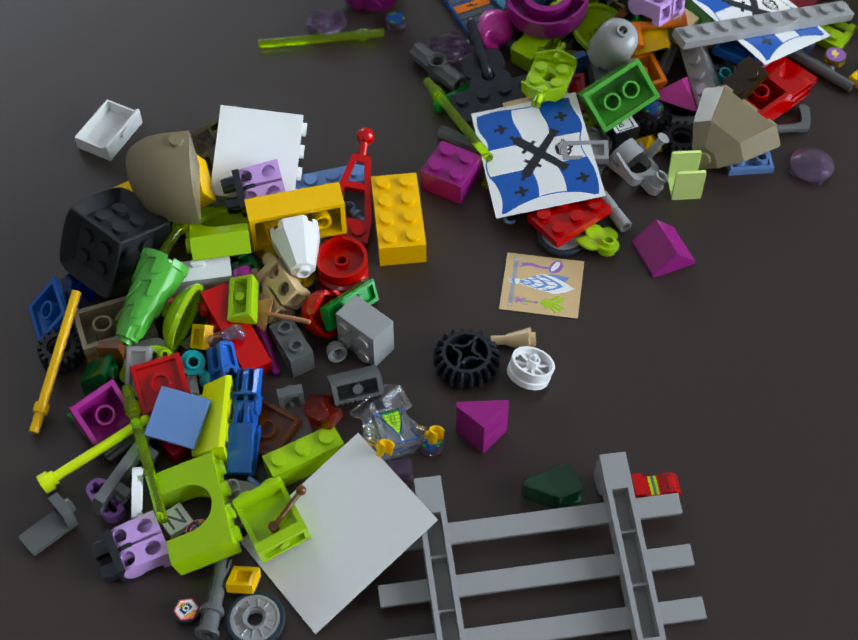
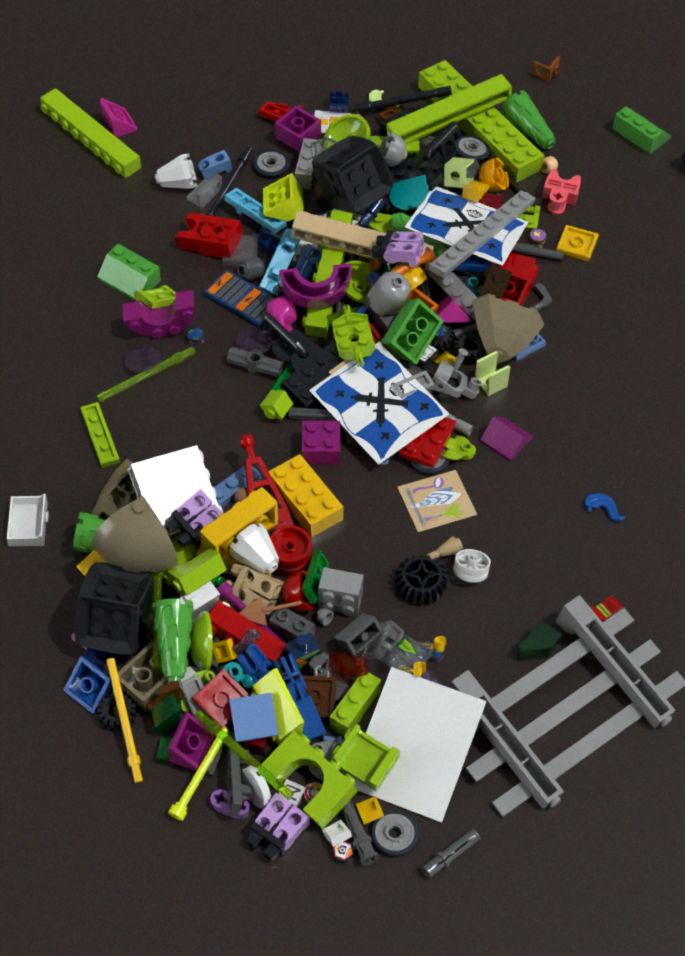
camera: 30 degrees left, 0 degrees up
dark grey bracket [19,492,78,556] -> none
lime slope [227,274,259,324] -> none
reddish brown hinge [268,485,306,533] -> none
clear neon green bar [423,77,493,162] -> none
magenta slope [456,400,509,454] -> none
clear purple dish [789,147,835,185] -> none
none -> lime tile [80,402,120,468]
none -> lime brick [260,390,293,419]
none -> dark blue torso [282,633,322,673]
none -> white tile [322,820,352,847]
none -> blue piece [585,493,625,522]

